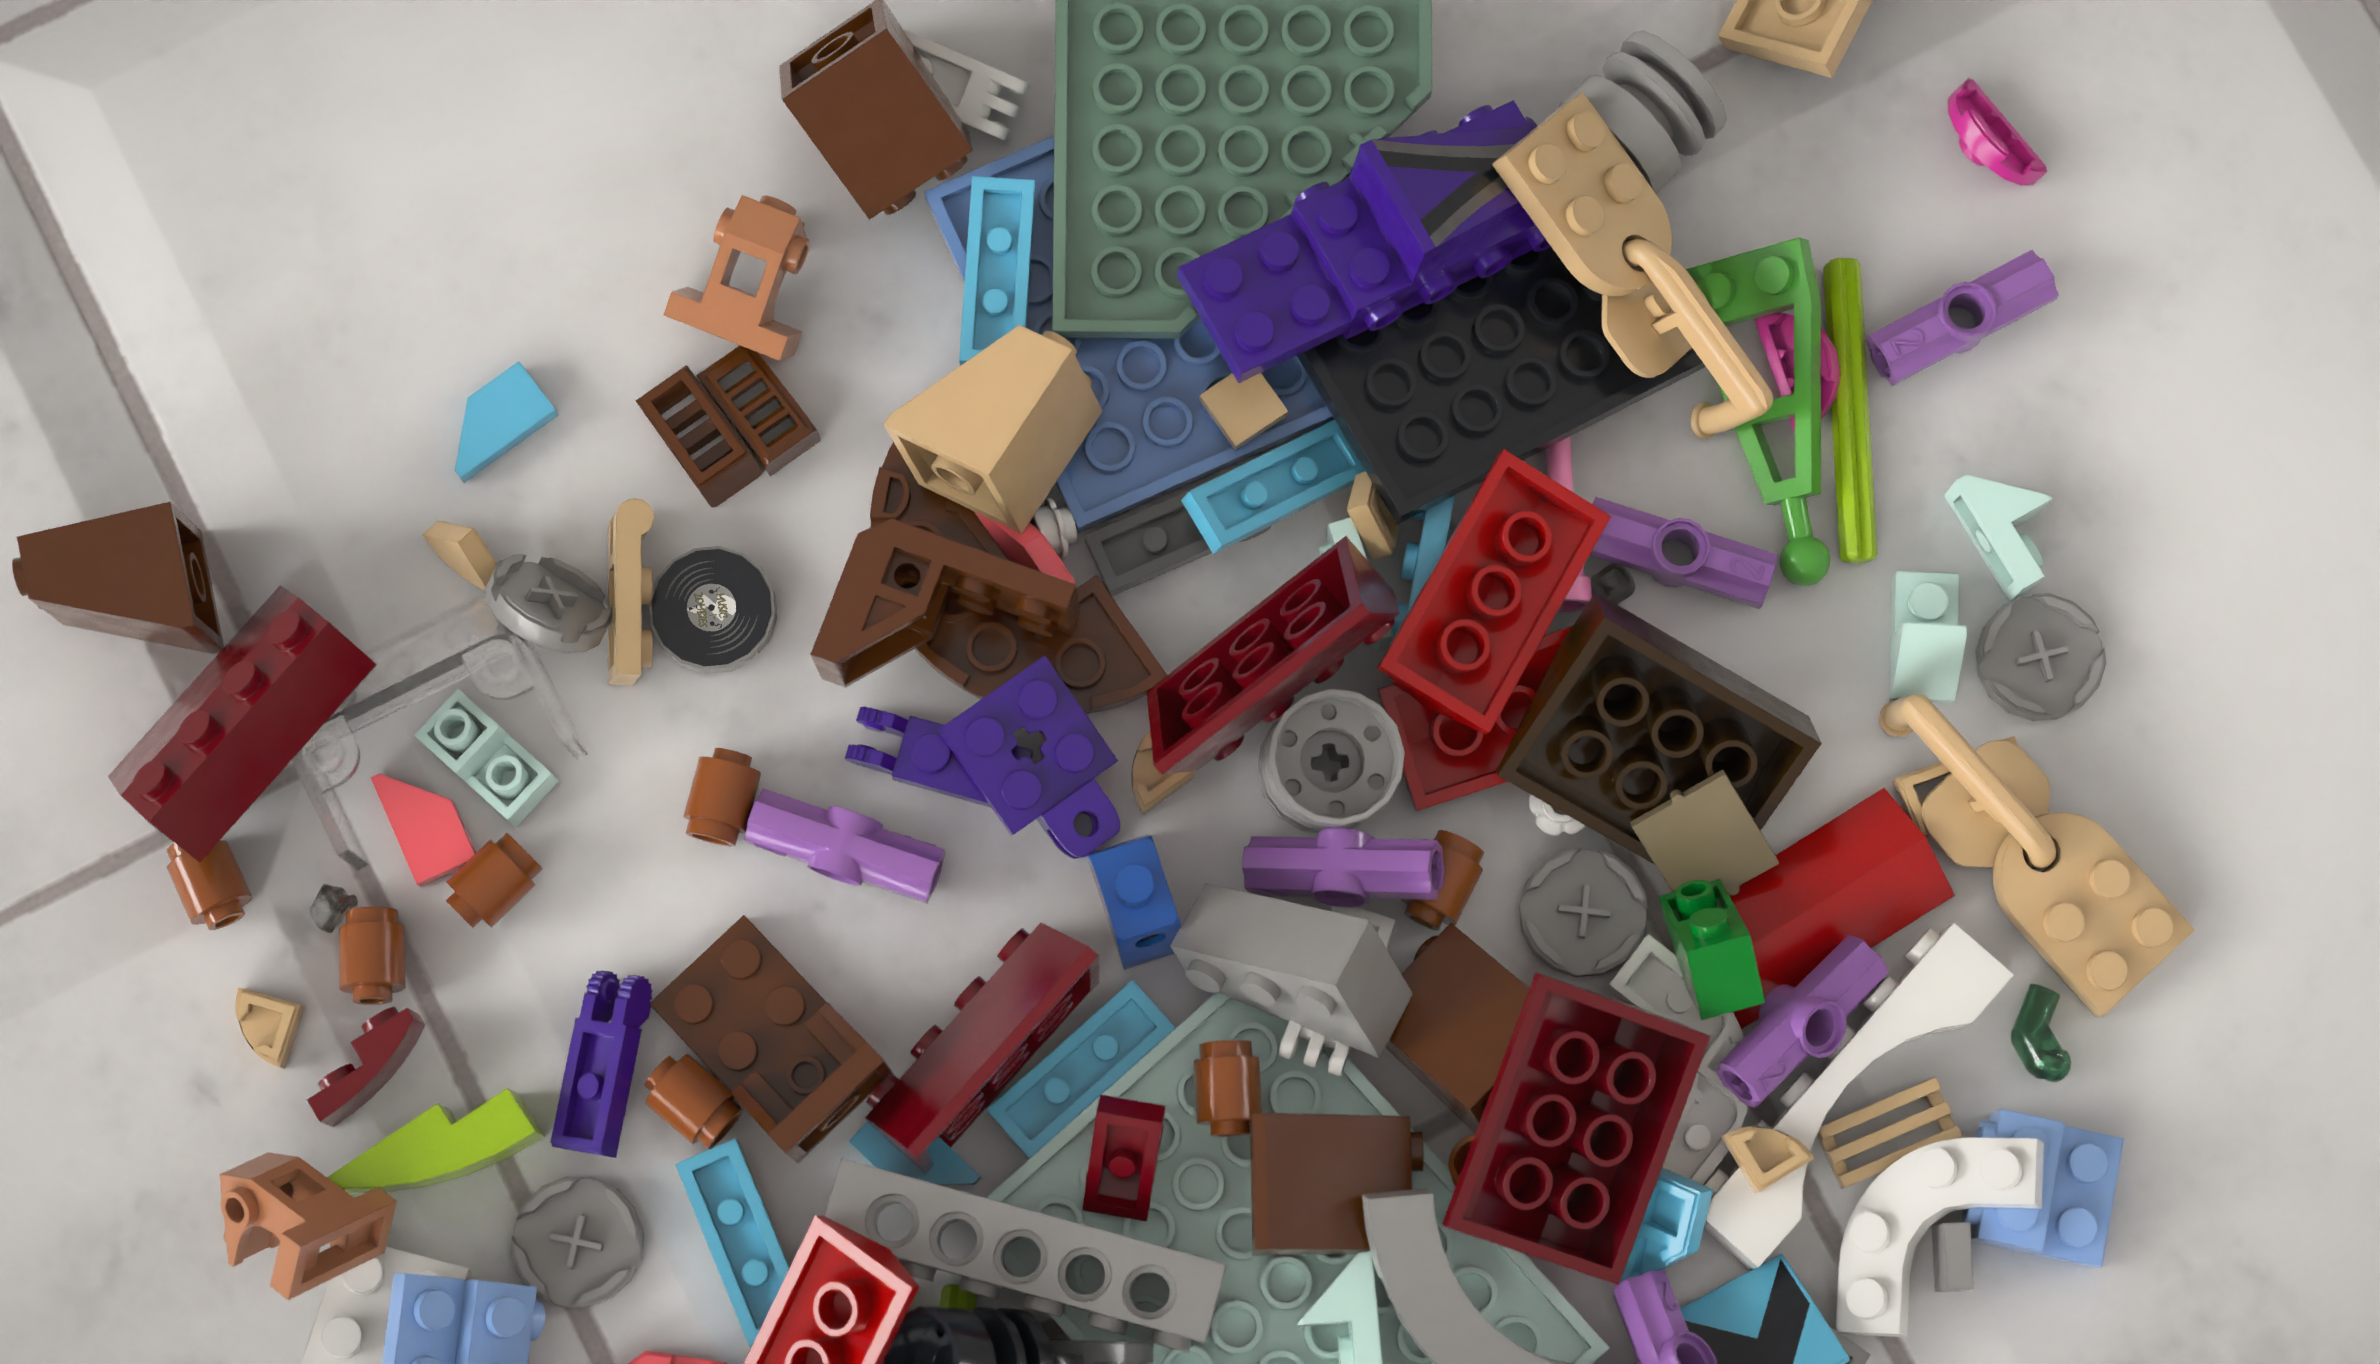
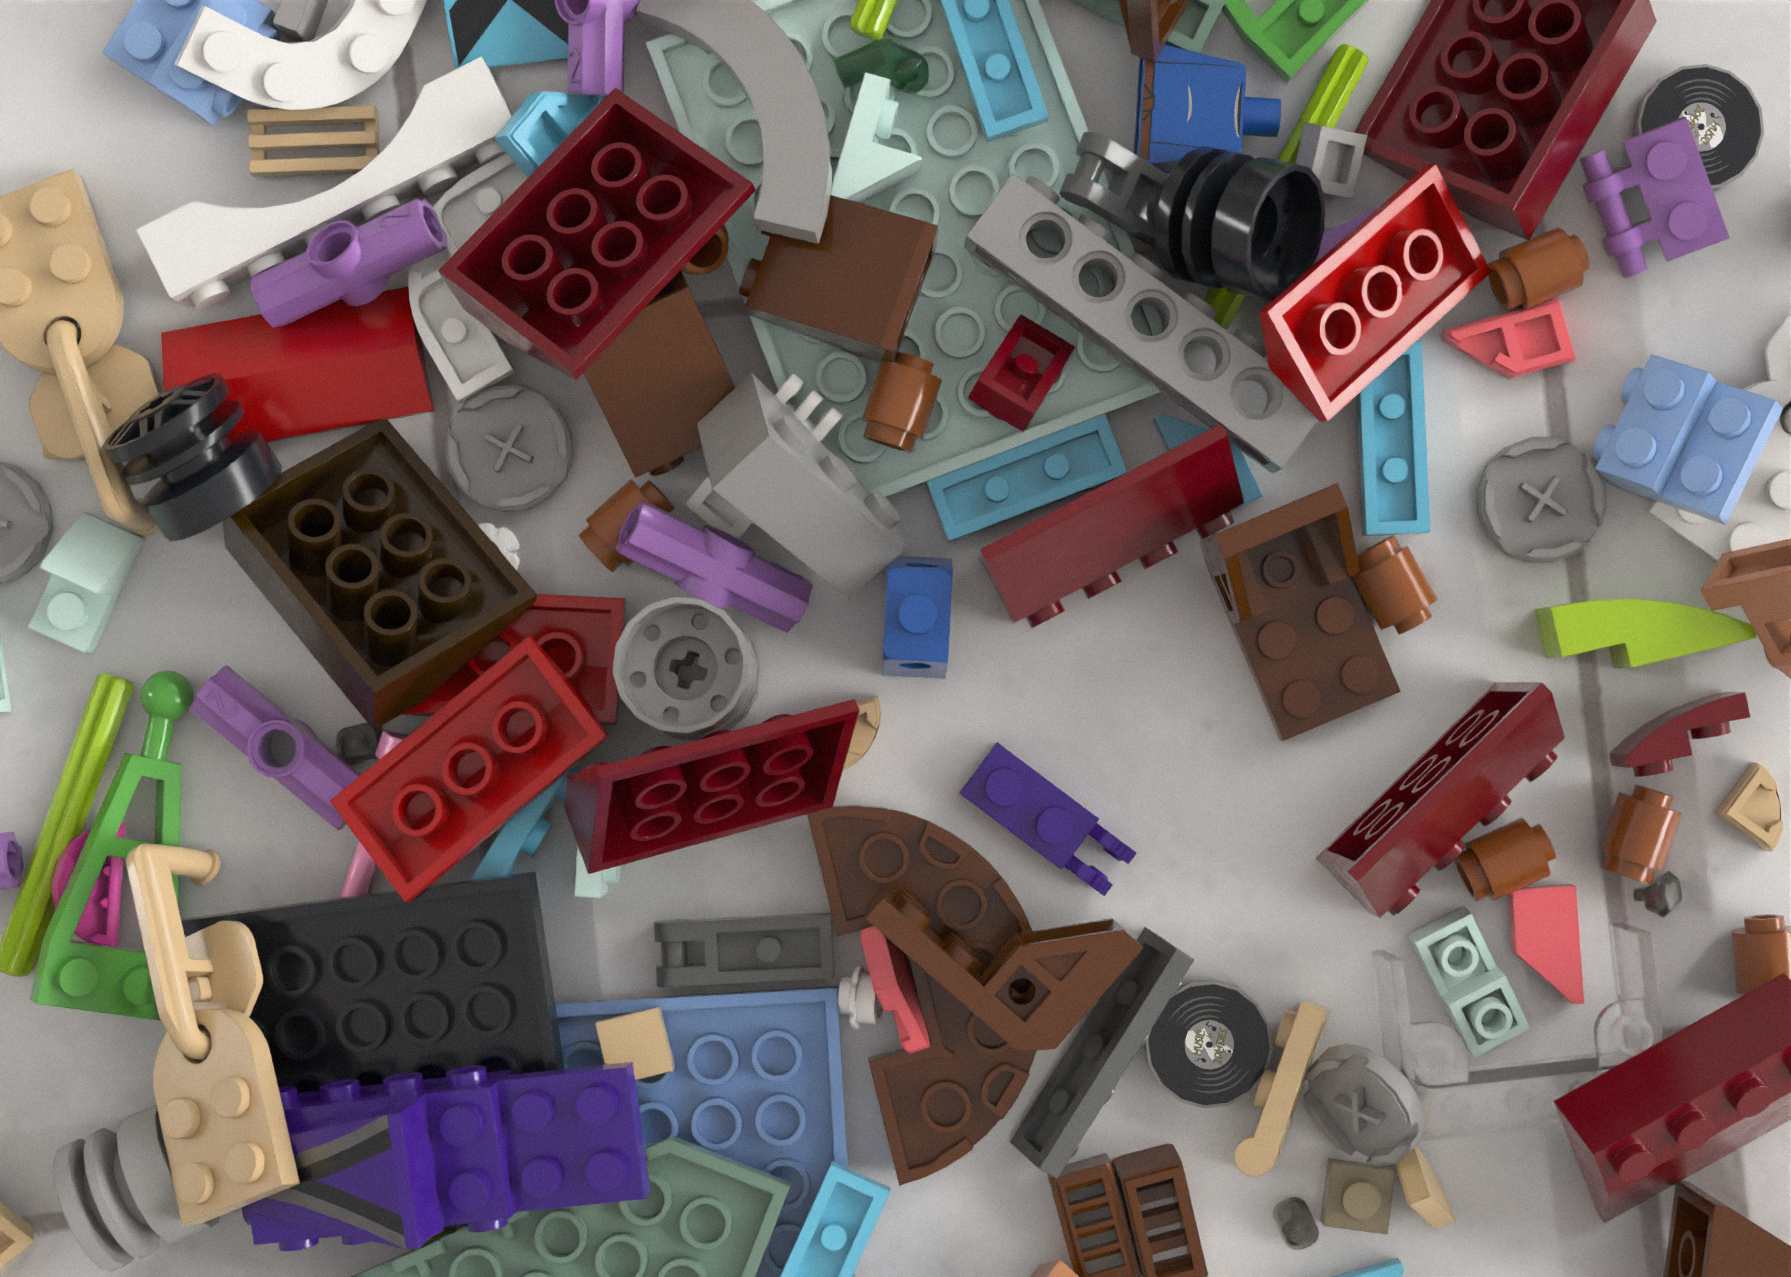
camera: 155 degrees left, 10 degrees up
dark purple hinge [550,970,653,1158] -> none
dark orange brick [683,748,761,847] -> none
medium lavender piece [744,788,946,904] -> none
tan slope [883,325,1103,534] -> none
dark purple plate [938,655,1120,859] -> none
medium azure plate [1181,420,1366,555] -> none
tan tile [1347,472,1401,560] -> none
dark tan piece [1630,770,1779,895] -> none
green slope [1658,879,1765,1020] -> none
tan tile [1721,1126,1815,1194] -> none
clear green arm [2011,984,2072,1082] -> none
none -> black wheel [102,373,283,542]
none -> dark grey plate [1010,927,1195,1179]
none -> clear smoke rock [1273,1197,1319,1250]
none -> dark red slope [1316,682,1565,918]
none -> dark tan plate [1320,1158,1395,1234]

